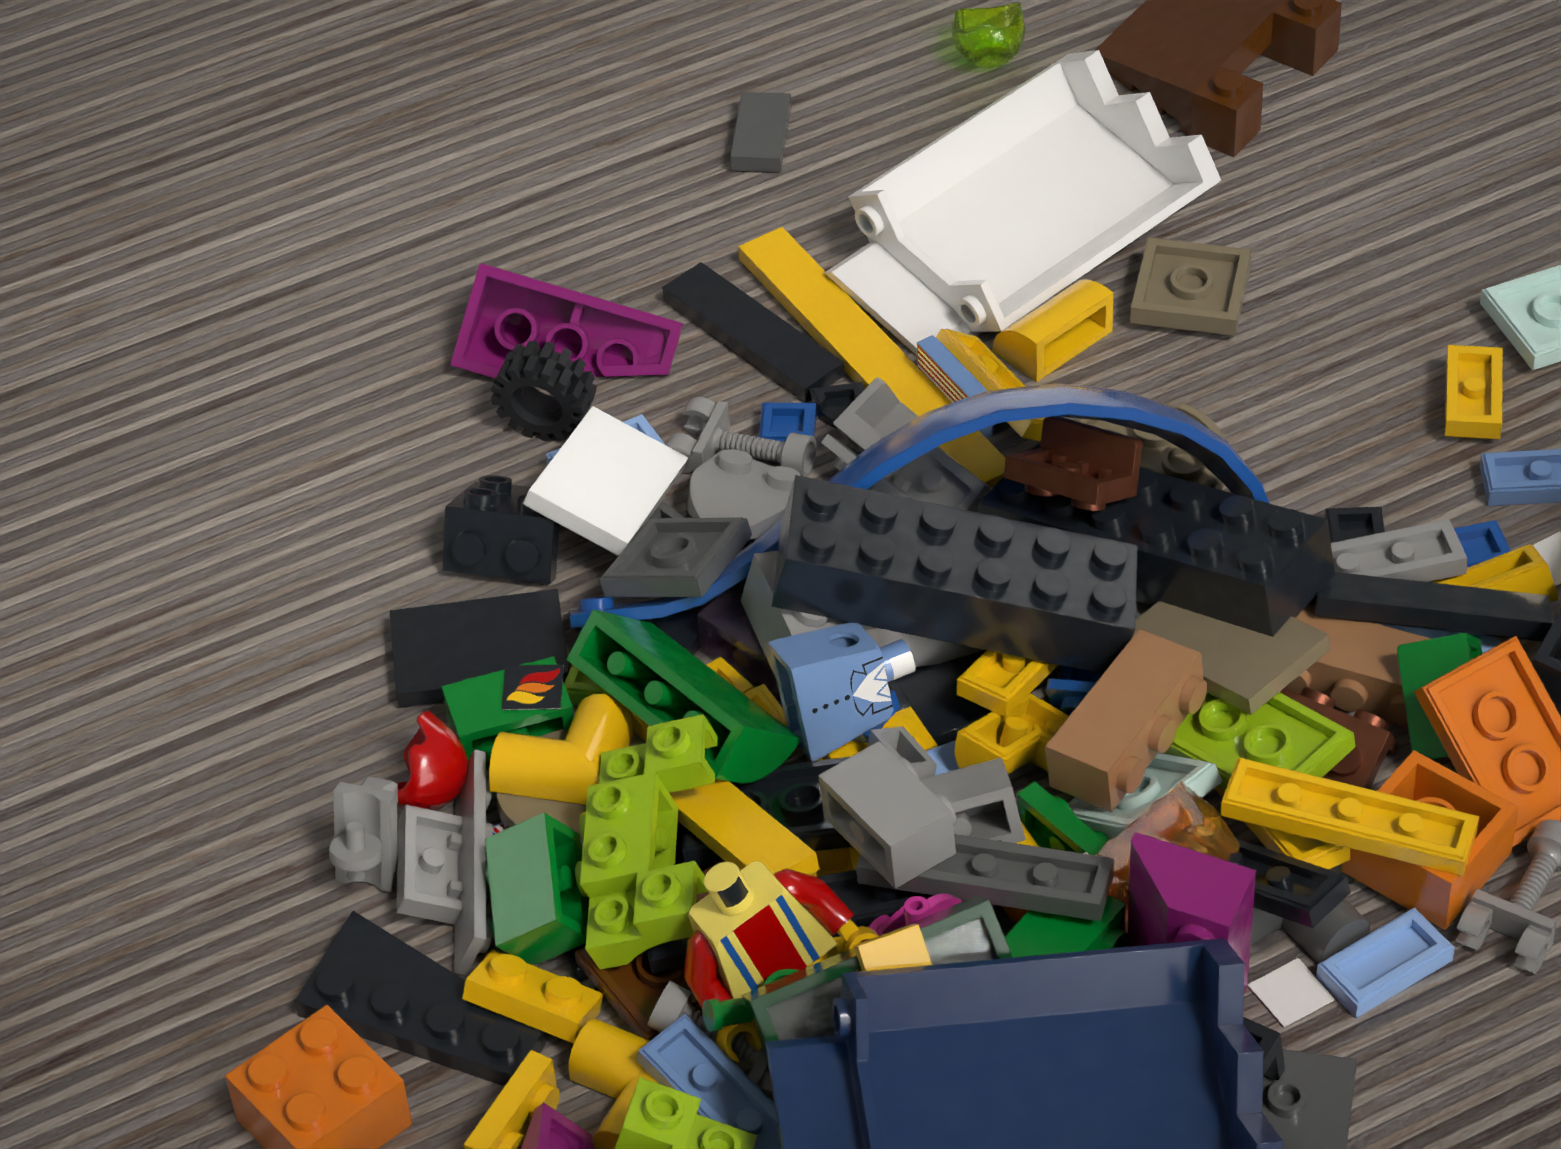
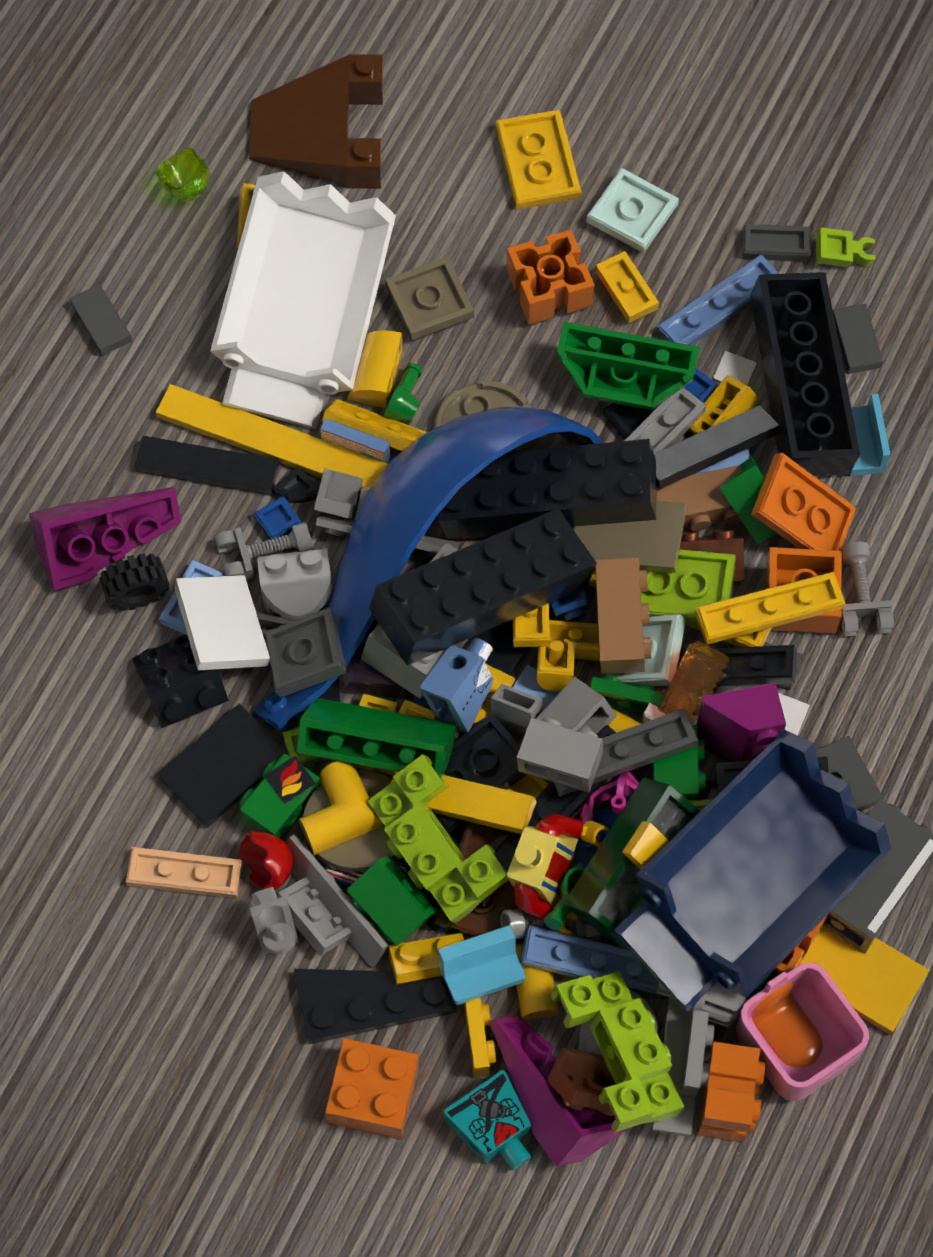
camera: 40 degrees left, 20 degrees up
copper bracket [1003,416,1143,511] -> none
light blue tile [1316,908,1455,1018] -> none
none -> light nougat tile [126,847,243,899]
none -> green bar [383,363,423,422]
none -> medium azure panel [438,925,526,1005]
none -> yellow tile [495,110,581,210]
none -> orange brick [506,229,595,325]
none -> green wedge [557,322,700,410]

